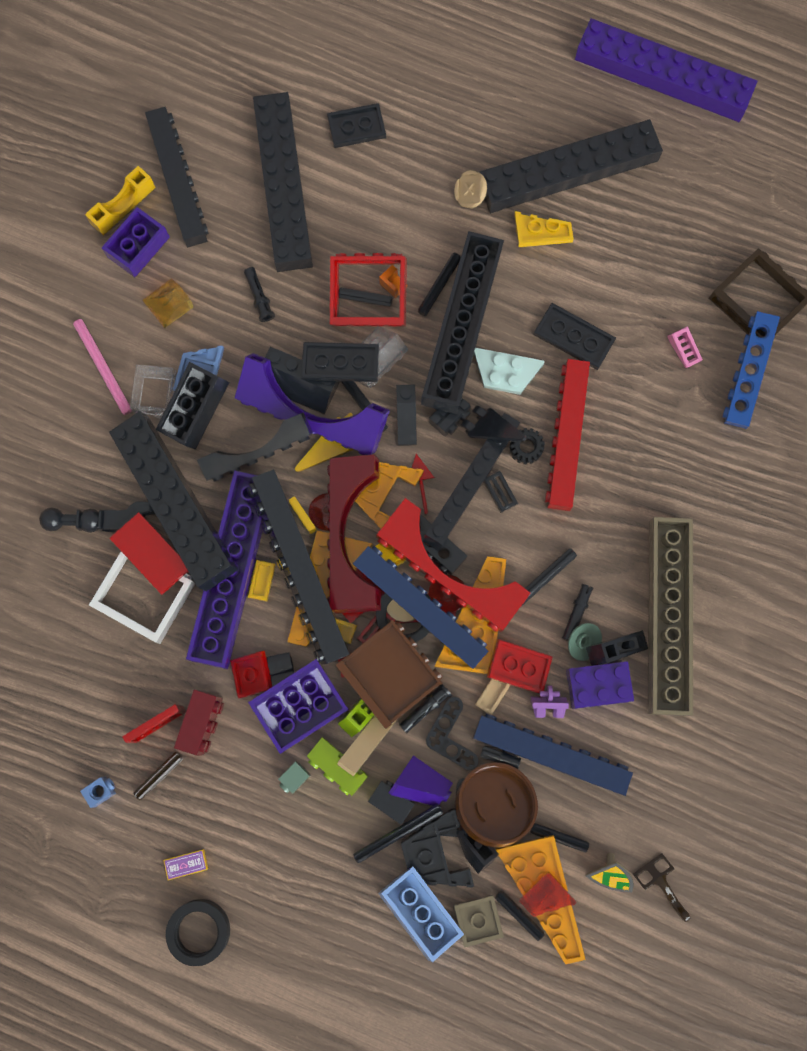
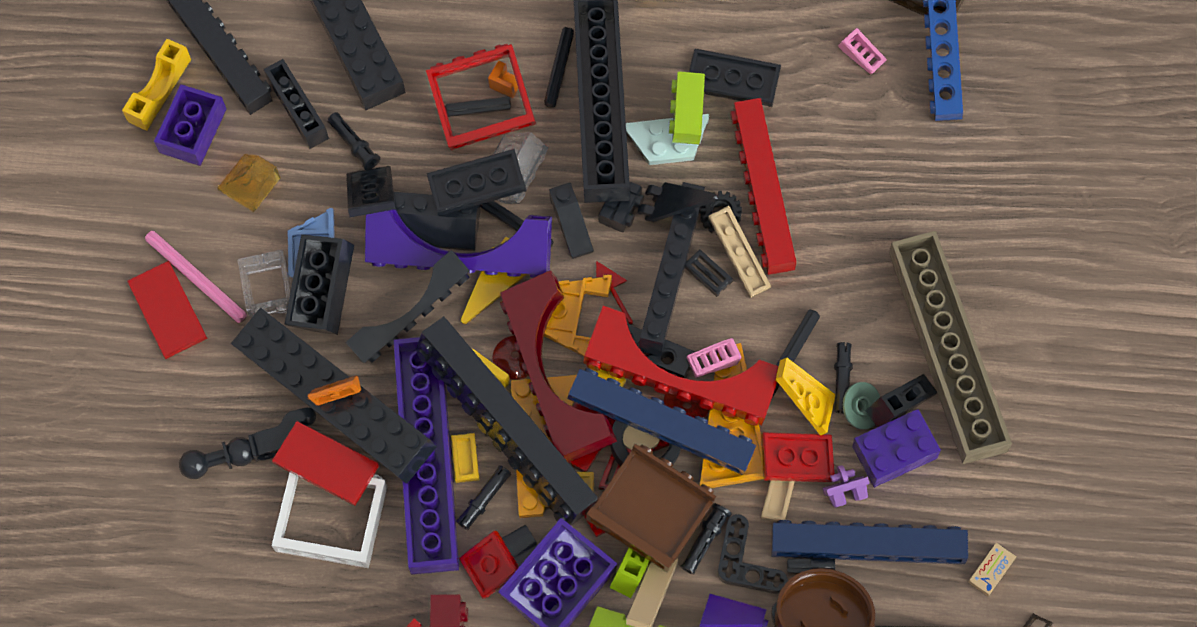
camera: 15 degrees left, 10 degrees down
none -> red tile [127,261,208,359]
none -> black brick [264,59,329,149]
none -> orange slope [308,375,361,406]
none -> black tile [346,166,395,217]
none -> black pin [456,465,511,530]
none -> lime wedge [669,71,705,145]
none -> bright pink slope [686,338,741,378]
none -> tan tile [708,206,771,298]
none -> yellow wing [776,358,836,436]
none -> tan tile [968,543,1016,597]

